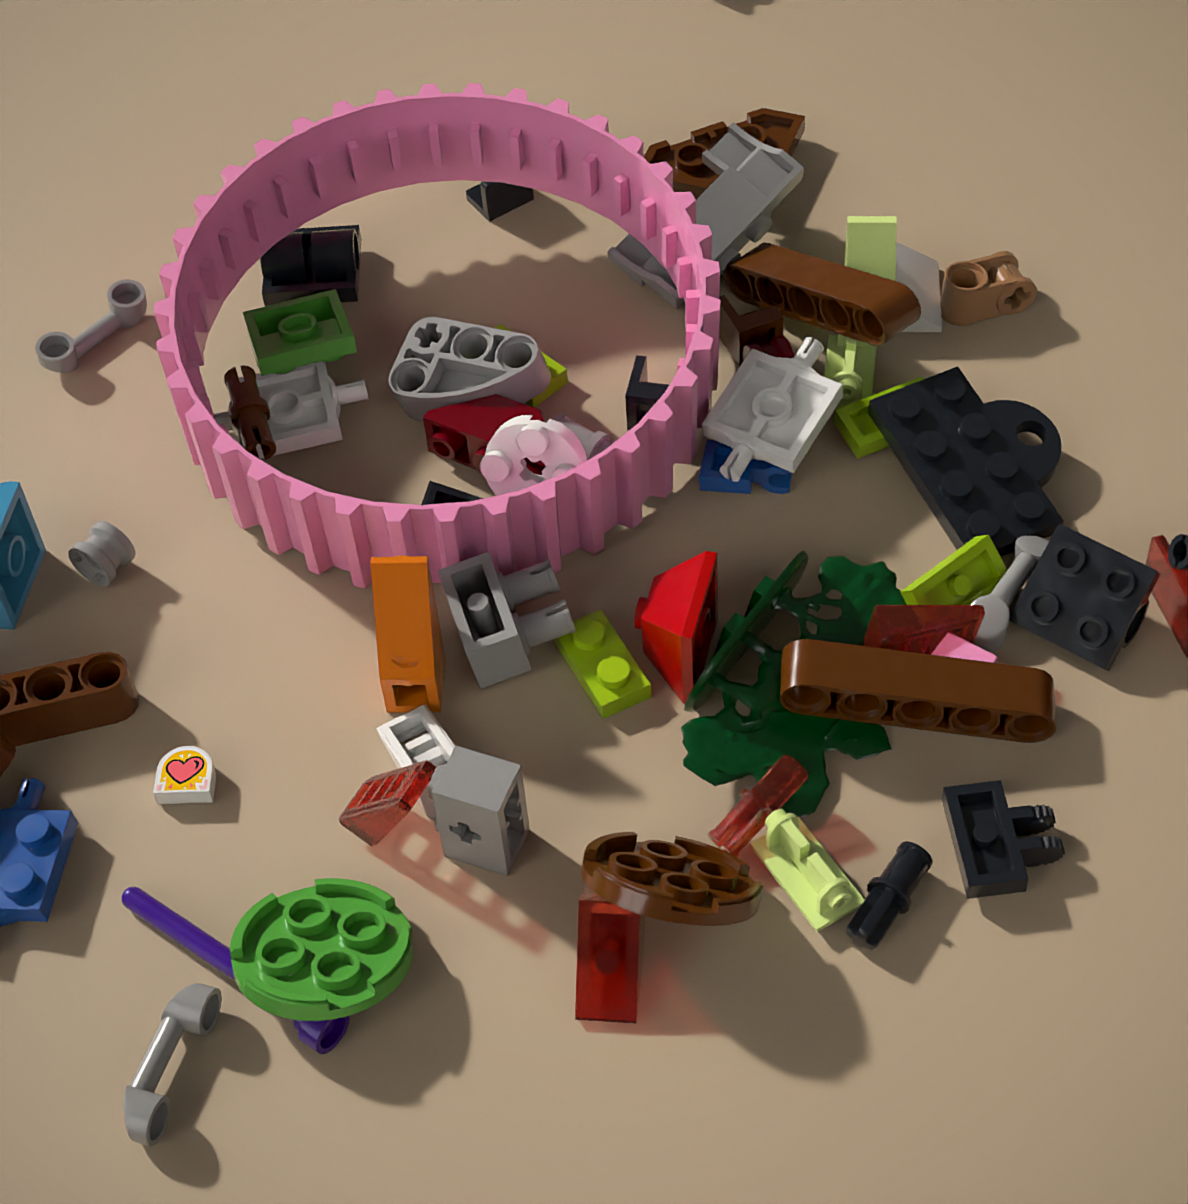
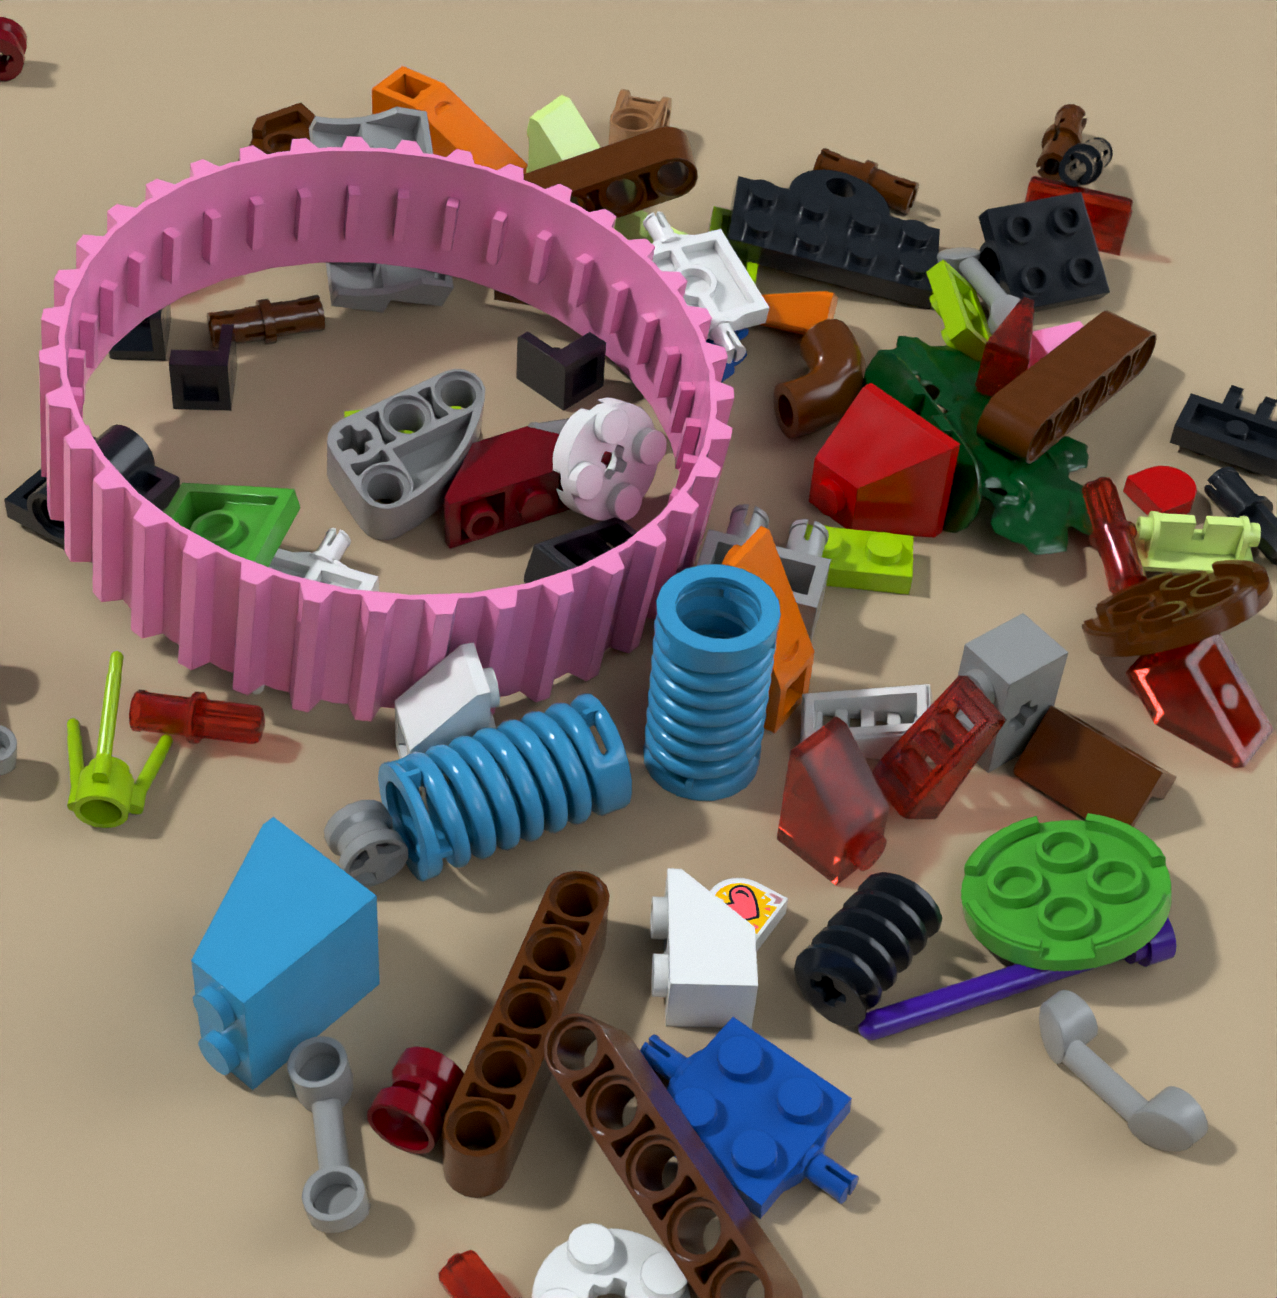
camera: 65 degrees left, 5 degrees down
none -> lime plant [67,651,173,828]
none -> clear red axle [129,689,265,744]
none -> black panel [169,324,238,411]
none -> reddish brown pin [207,294,325,349]
none -> orange slope [372,66,528,174]
none -> dark azure piece [378,693,632,881]
none -> white slope [395,642,500,791]
none -> dark azure piece [643,564,781,801]
none -> white slope [650,868,758,1028]
none -> orange slope [759,291,838,335]
none -> reddish brown cylinder [773,319,866,439]
none -> clear red slope [777,716,890,886]
none -> black piece [794,872,943,1026]
none -> reddish brown pin [813,147,919,215]
none -> reddish brown panel [1013,705,1177,827]
none -> red tile [1123,466,1197,516]

